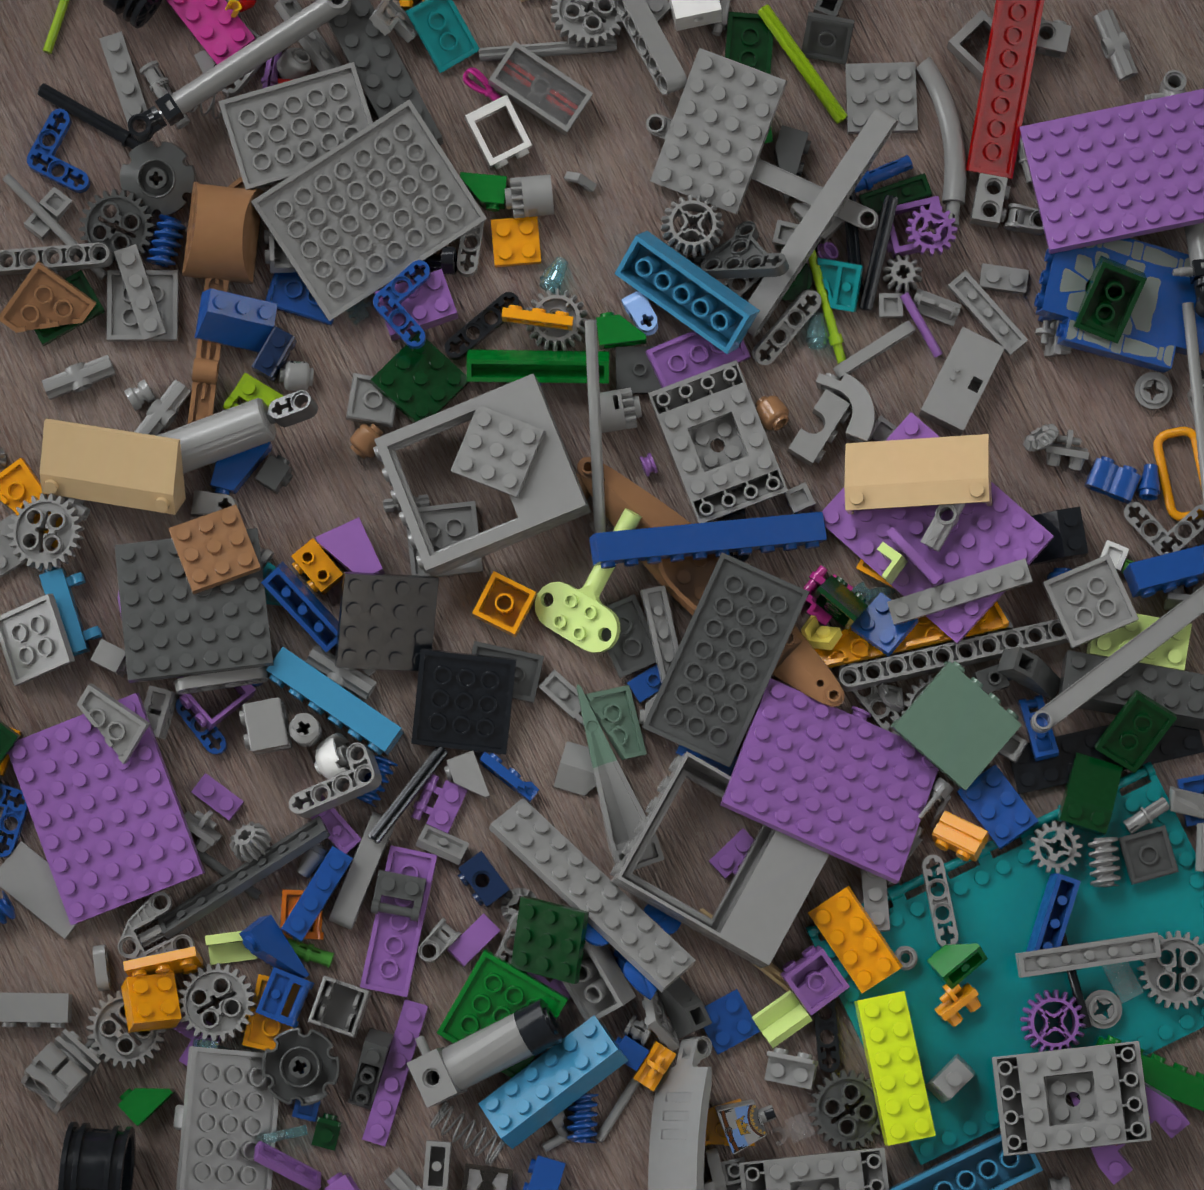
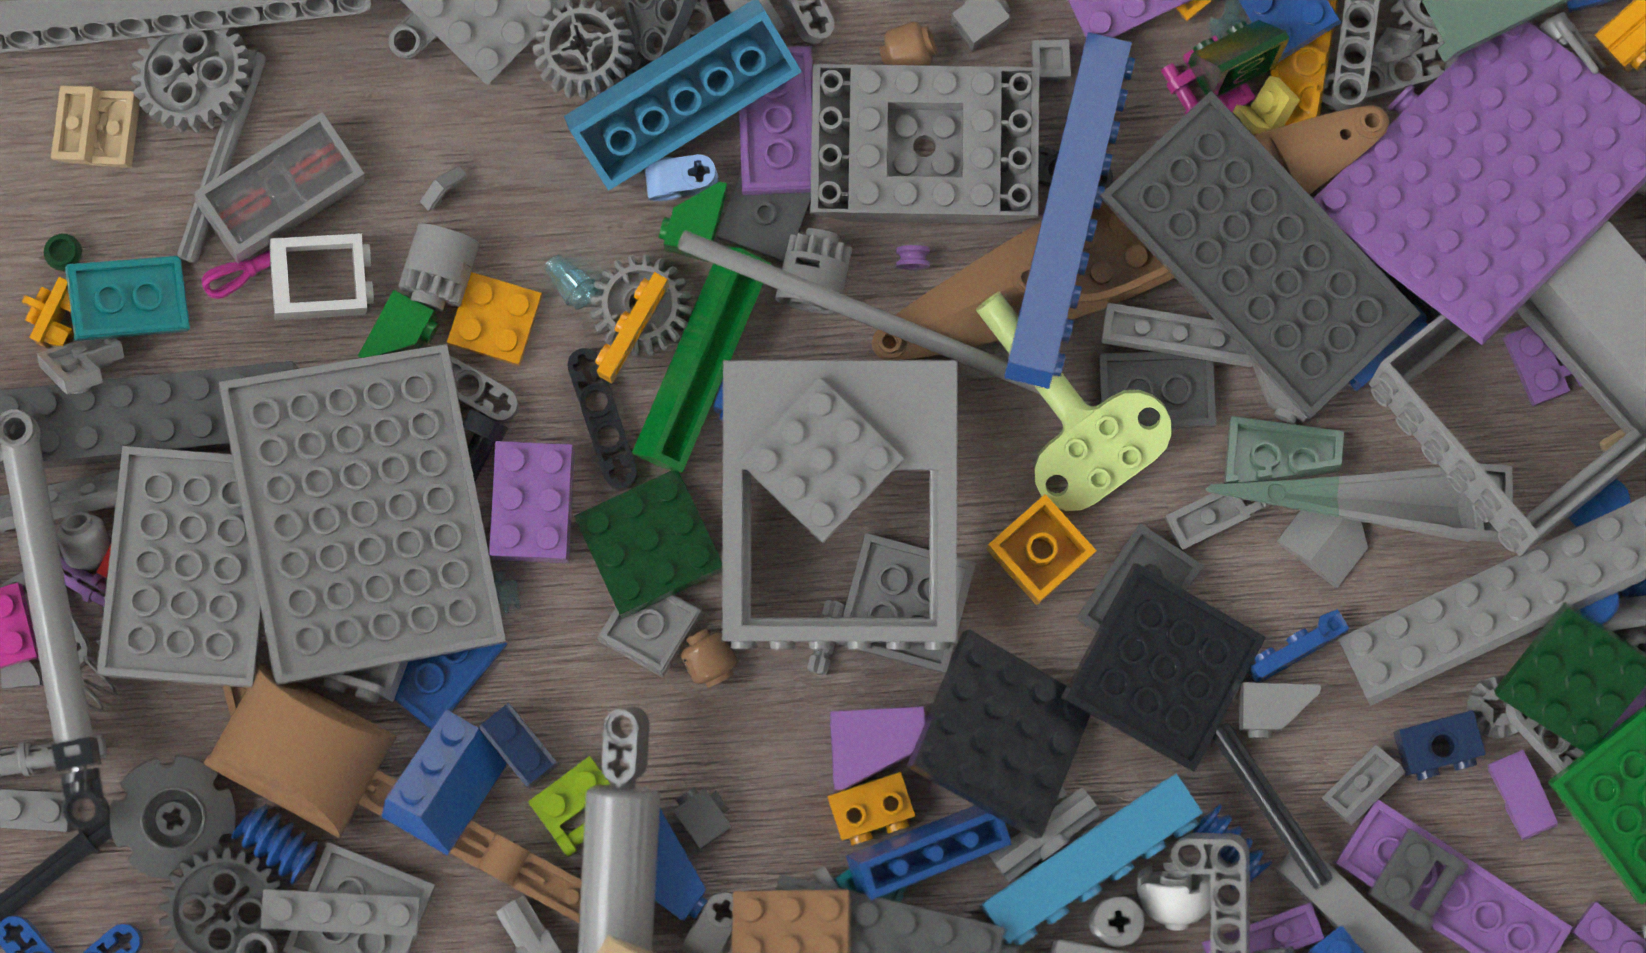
camera: 70 degrees left, 0 degrees up
light grey head [279,361,314,391] -> none
blue beam [373,260,431,349] -> none
medium lavender plate [411,774,468,833] -> none
light grey piece [418,918,462,963] -> none
blue plate [627,664,662,703] -> none

